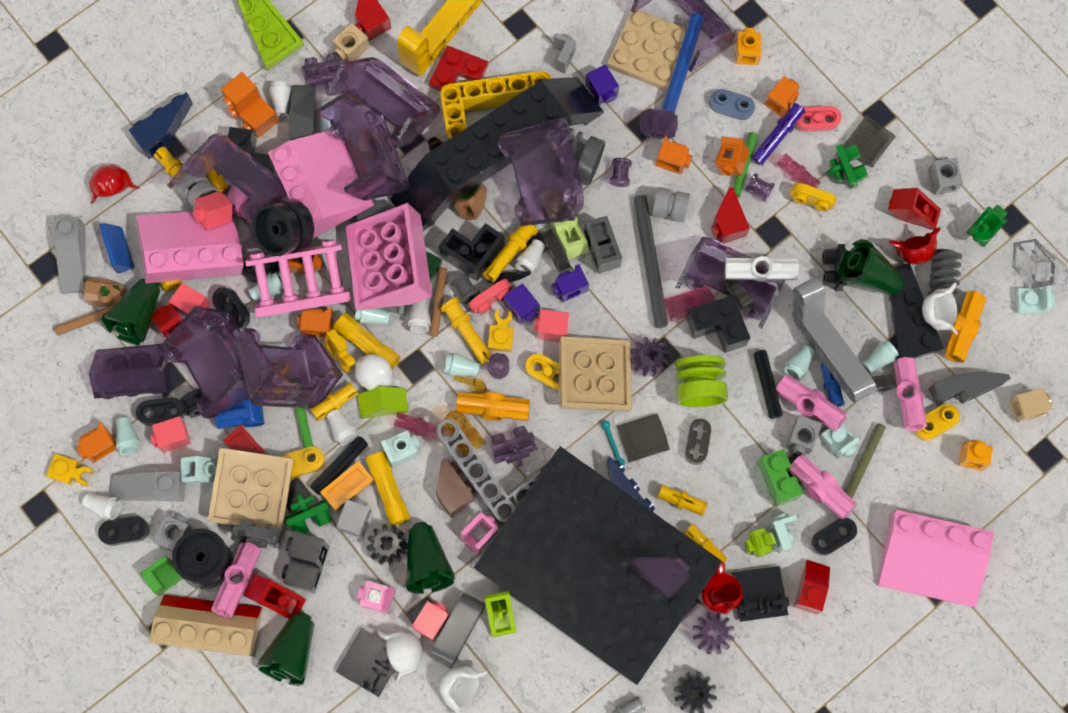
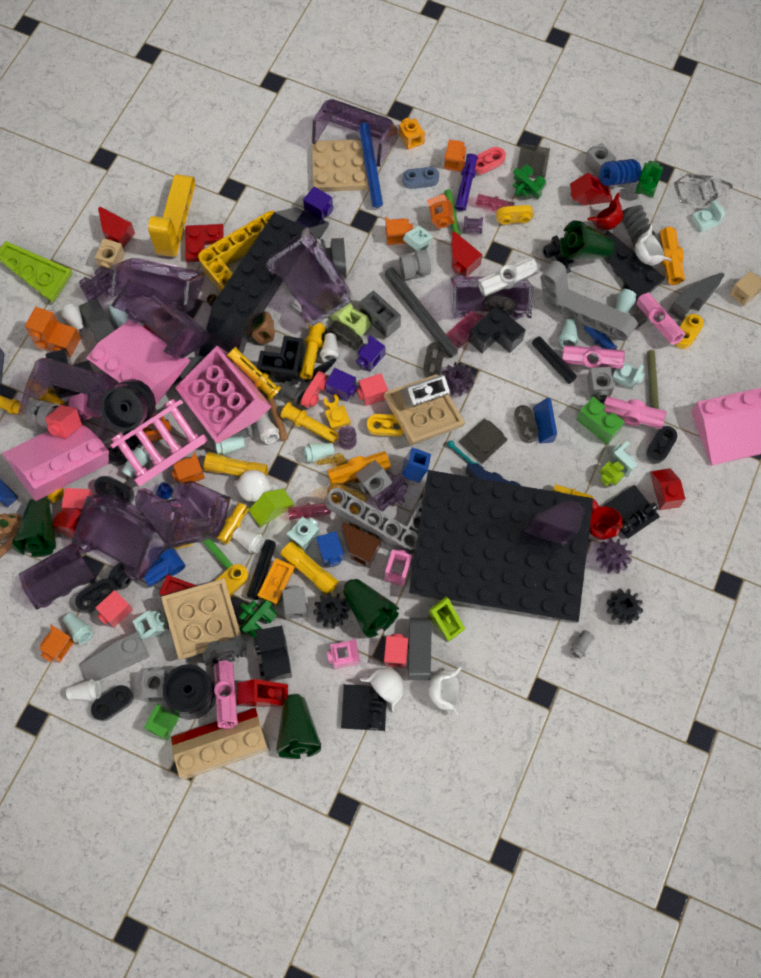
camera: 25 degrees left, 5 degrees down
yellow plate [46,454,94,486] -> none
yellow plate [322,329,356,373] -> none
light grey bracket [554,33,576,73] -> none
clear purple bush [609,157,632,187] -> none
clear purple gear [639,108,678,140] -> none
yellow pin [657,484,708,516] -> none
lime wheel [675,355,728,407] -> none
light orange brick [958,440,993,471] -> none
none -> clear blue hinge [156,482,173,500]
none -> yellow pin [226,347,281,400]
none -> blue brick [316,531,344,567]
none -> light grey brick [355,460,392,498]
none -> light grey brick [400,375,450,409]
none -> blue brick [400,447,431,483]
none -> light aqua bracket [403,226,433,251]
none -> clear smoke beam [423,342,444,378]
none -> blue slope [533,398,557,444]
none -> blue piece [599,159,642,186]

